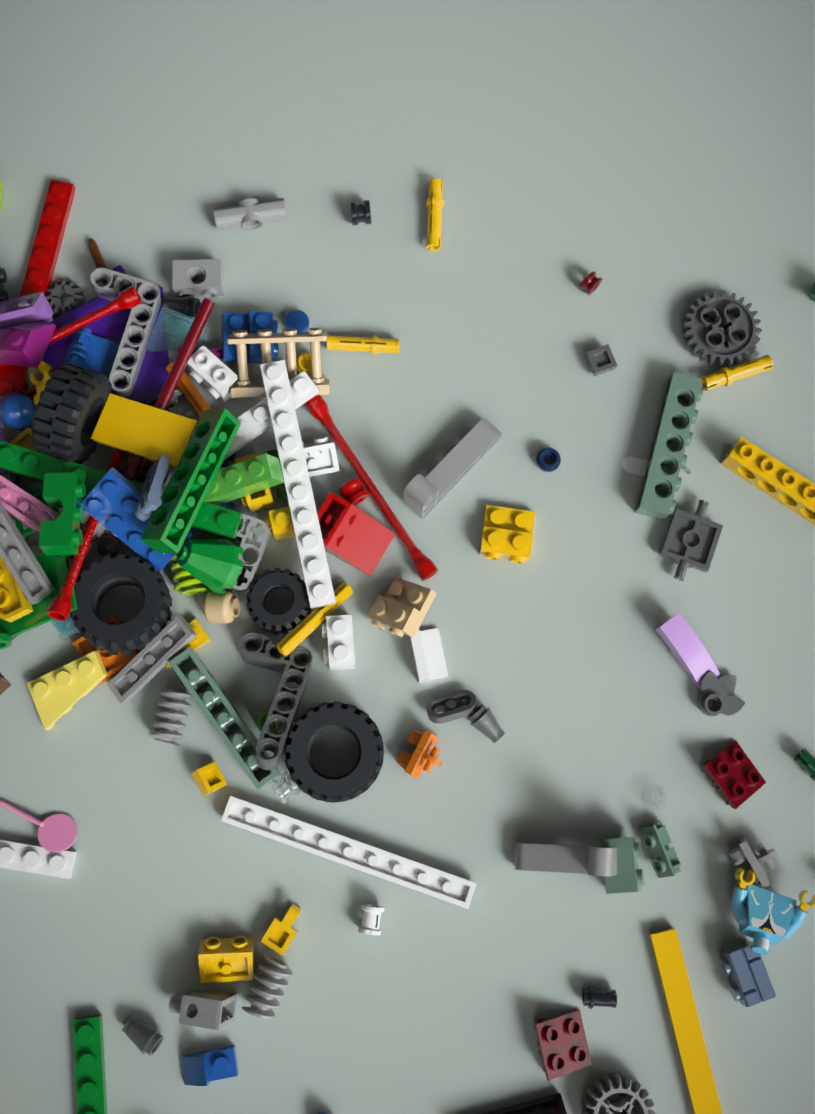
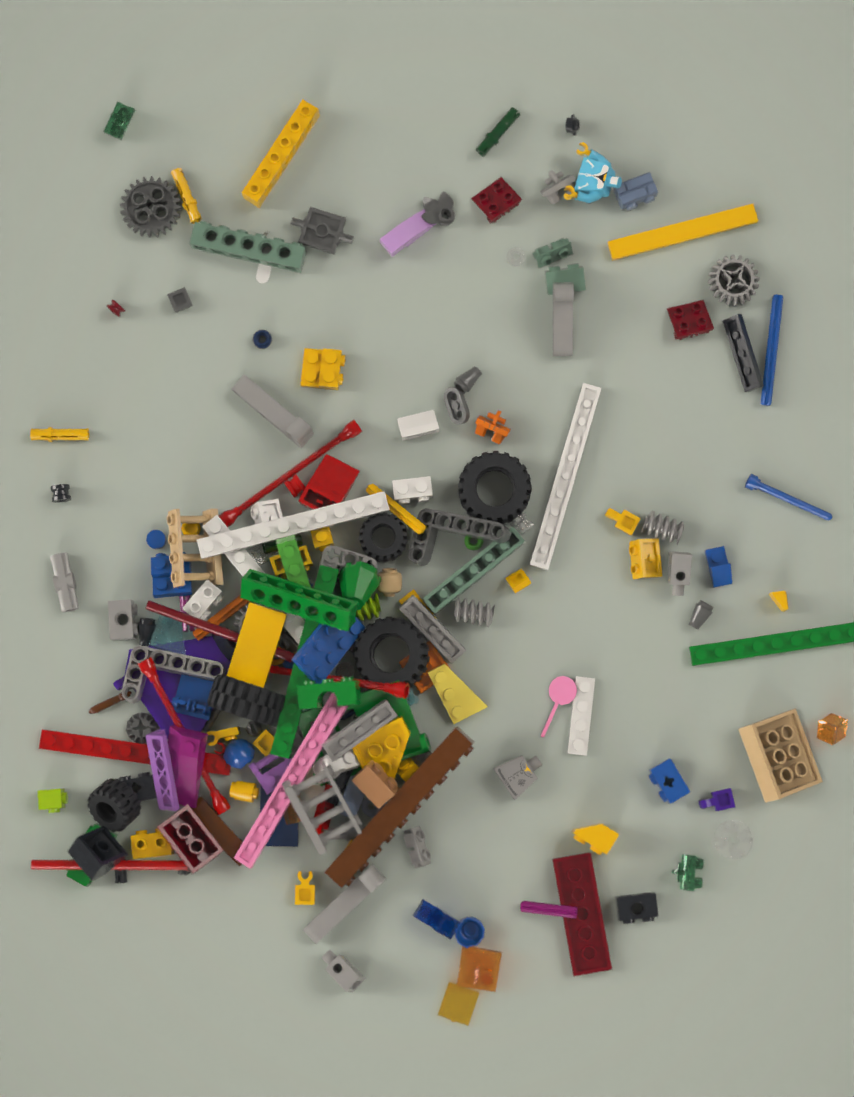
camera: 80 degrees left, 5 degrees up
sand blue plate [134,454,171,521] -> none
yellow pin [327,335,400,355] -> none
white bush [358,904,385,935] -> none
tan plate [367,577,437,638] -> none
black pin [582,987,617,1009] -> none

